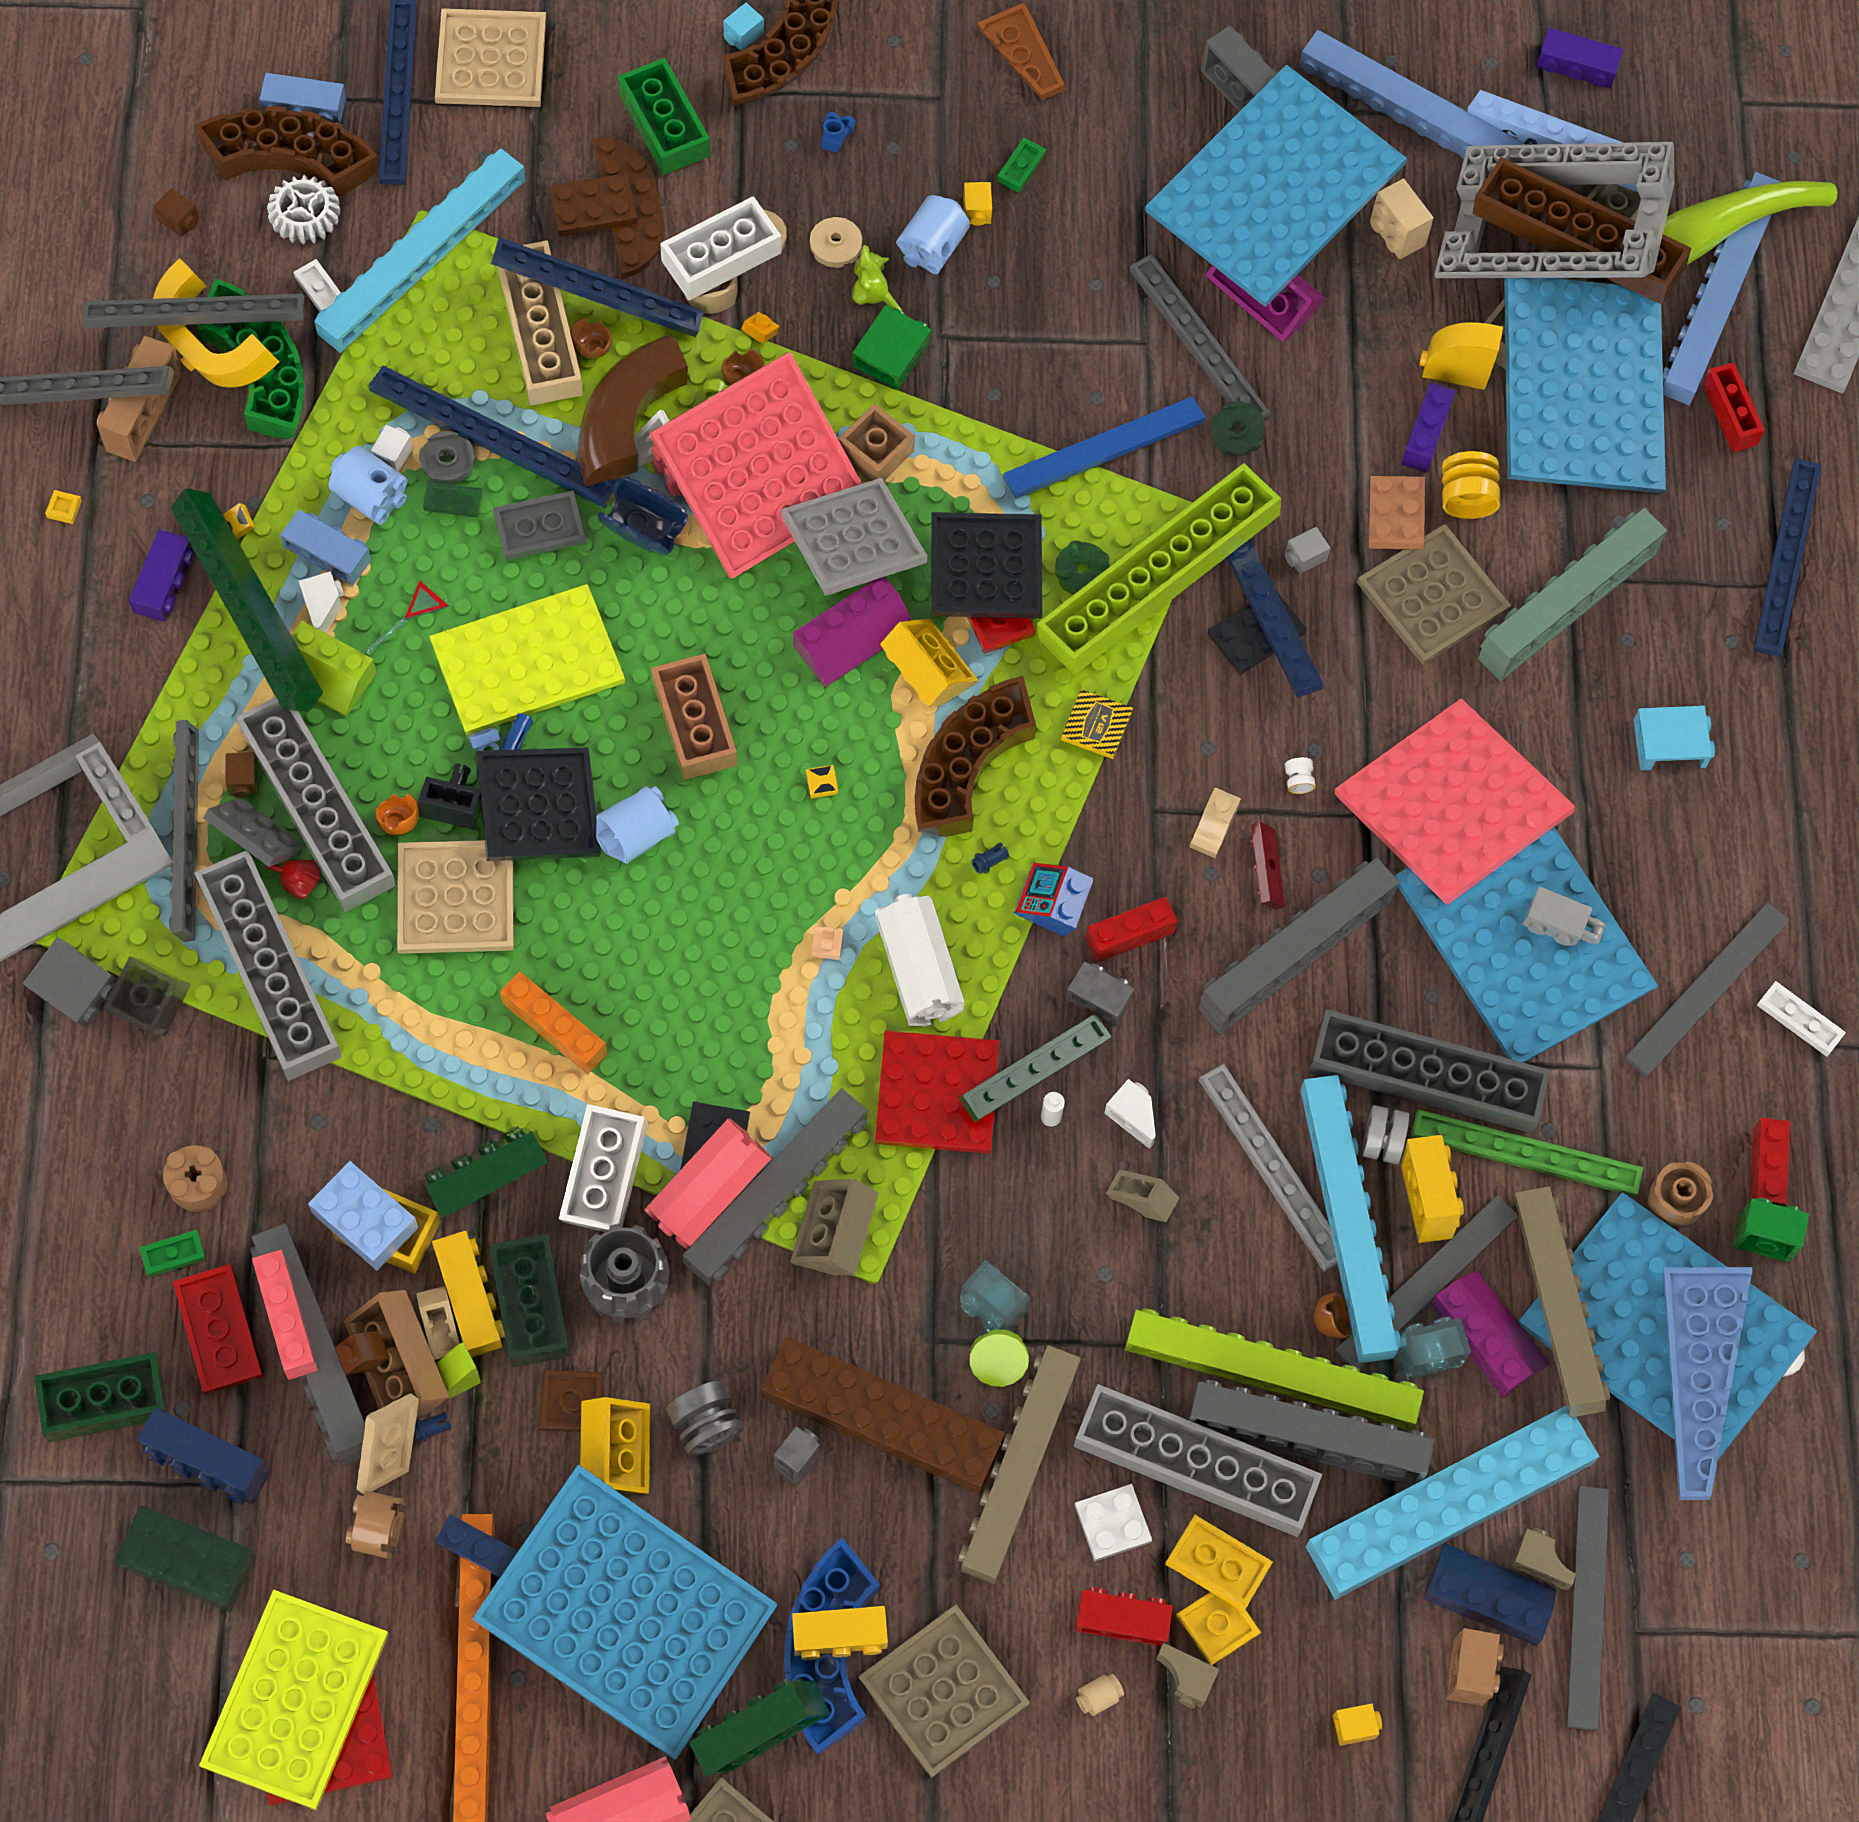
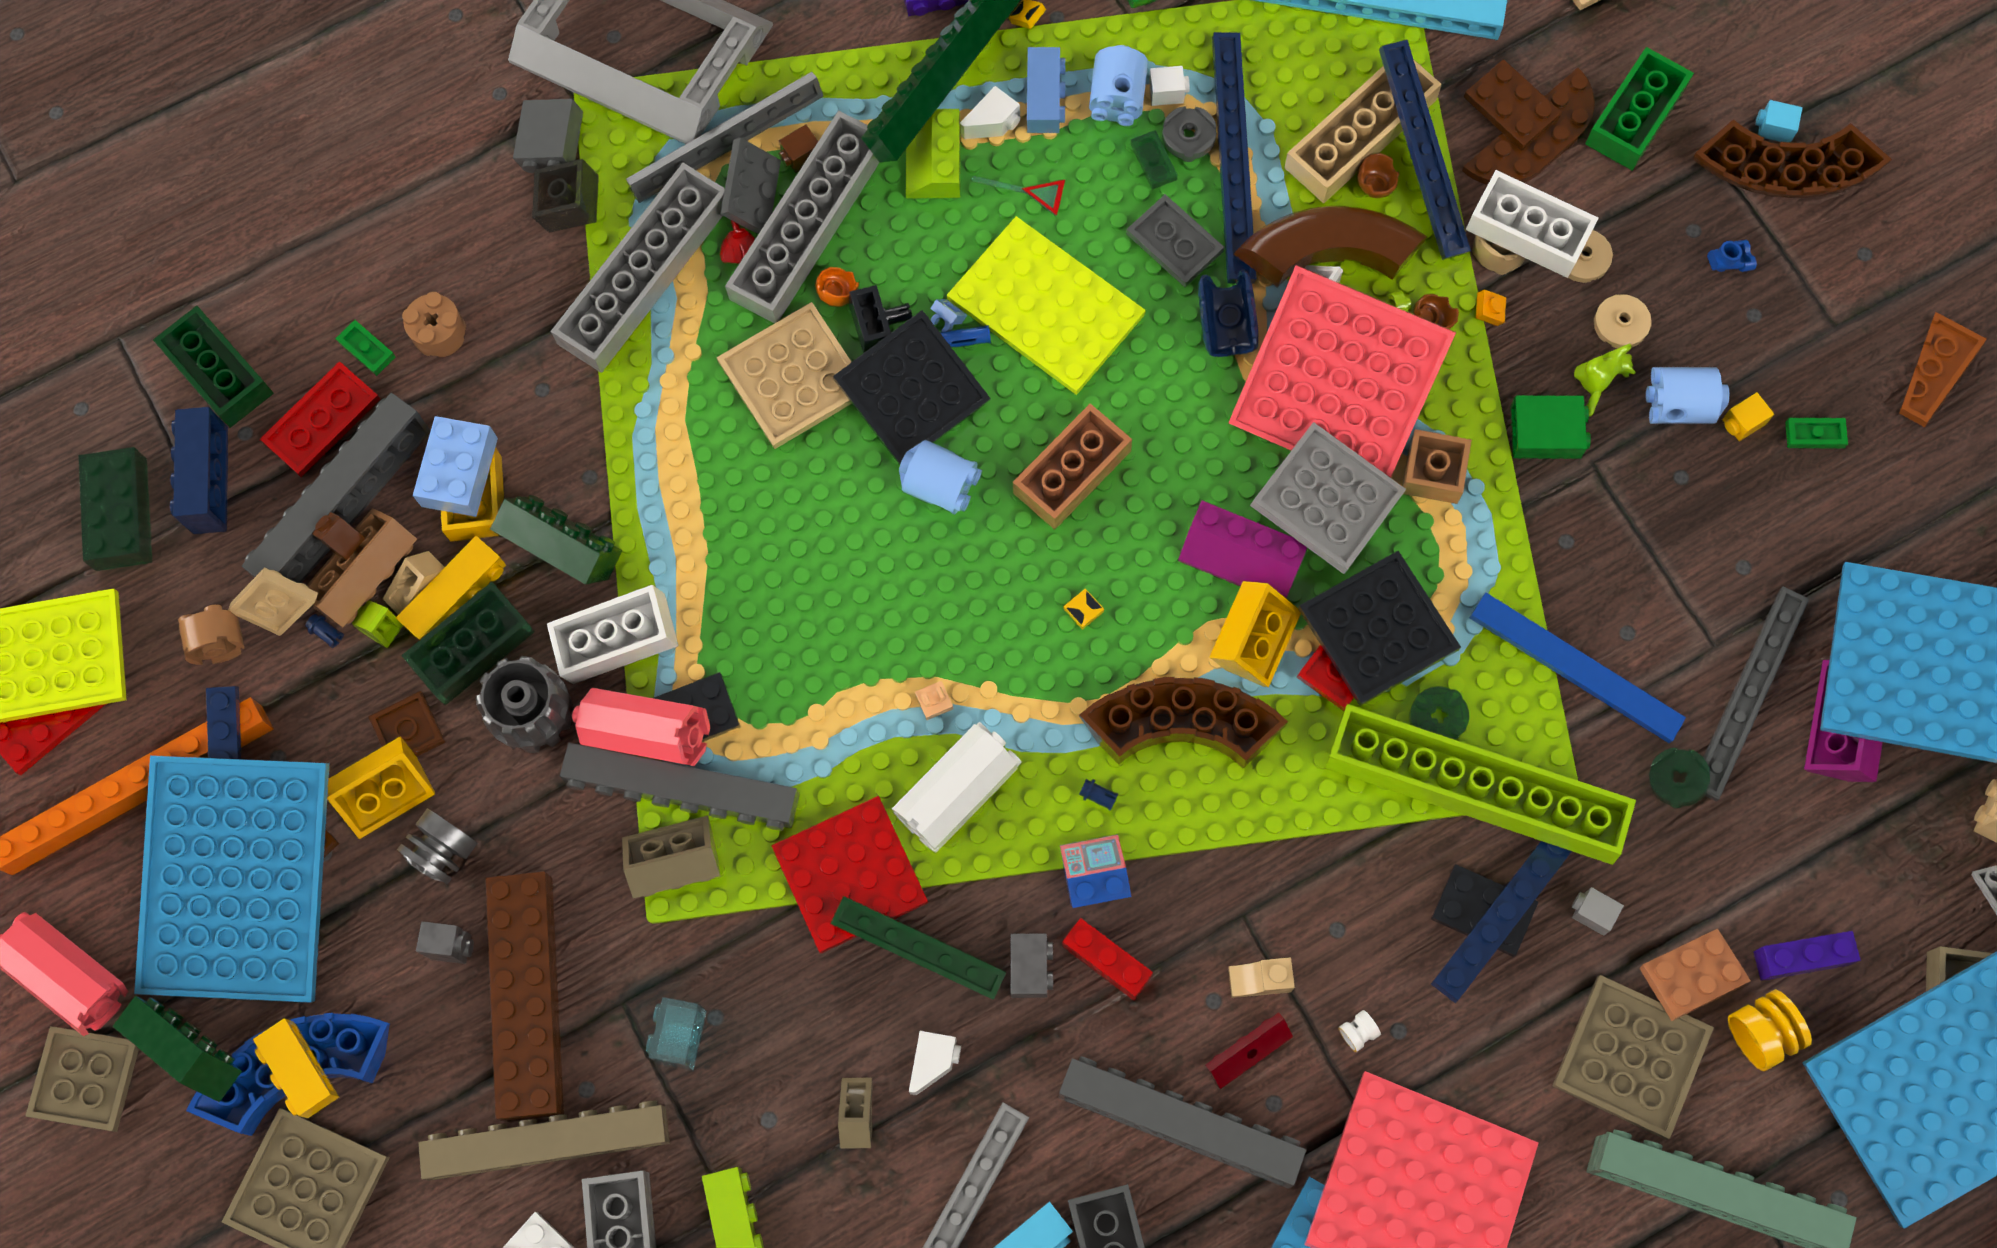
camera: 70 degrees right, 5 degrees up
coral brick [252,1250,318,1380] -> none
orange brick [500,971,607,1075] -> none
lime tile [970,1329,1029,1387] -> none
white cylinder [1041,1092,1065,1127] -> none
tile [1061,689,1133,759] -> none
yellow brick [1419,323,1503,390] -> none

